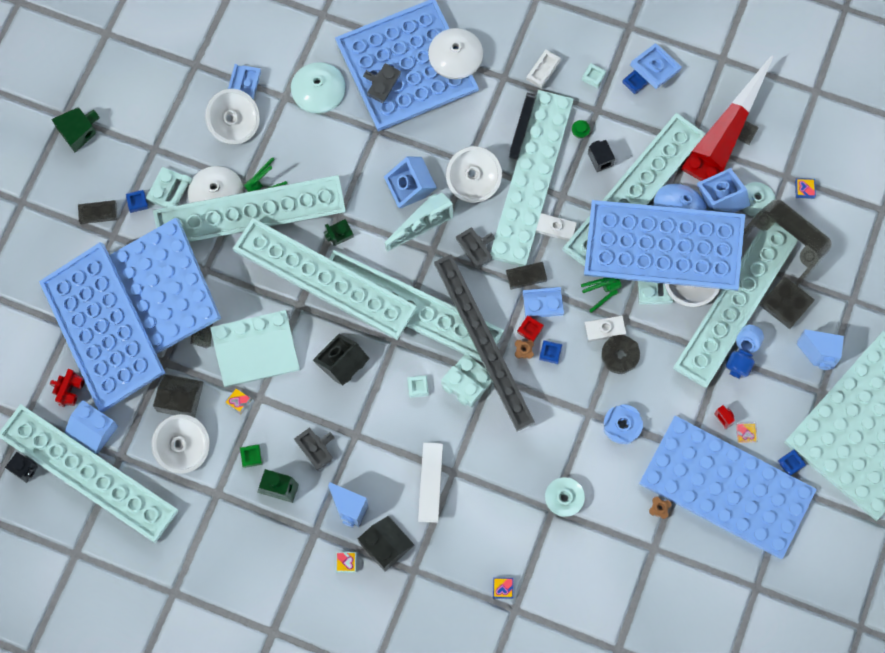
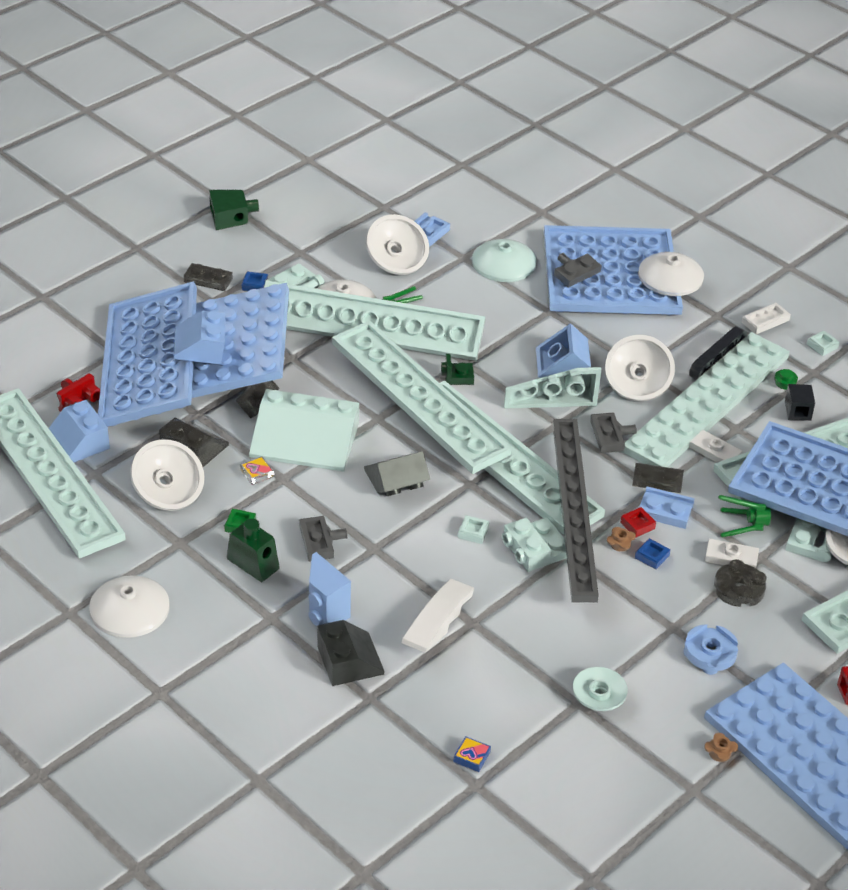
camera: 20 degrees right, 30 degrees down
tile [336,552,356,573] -> none
none -> white dish [89,576,169,638]
none -> light blue slope [174,310,225,364]

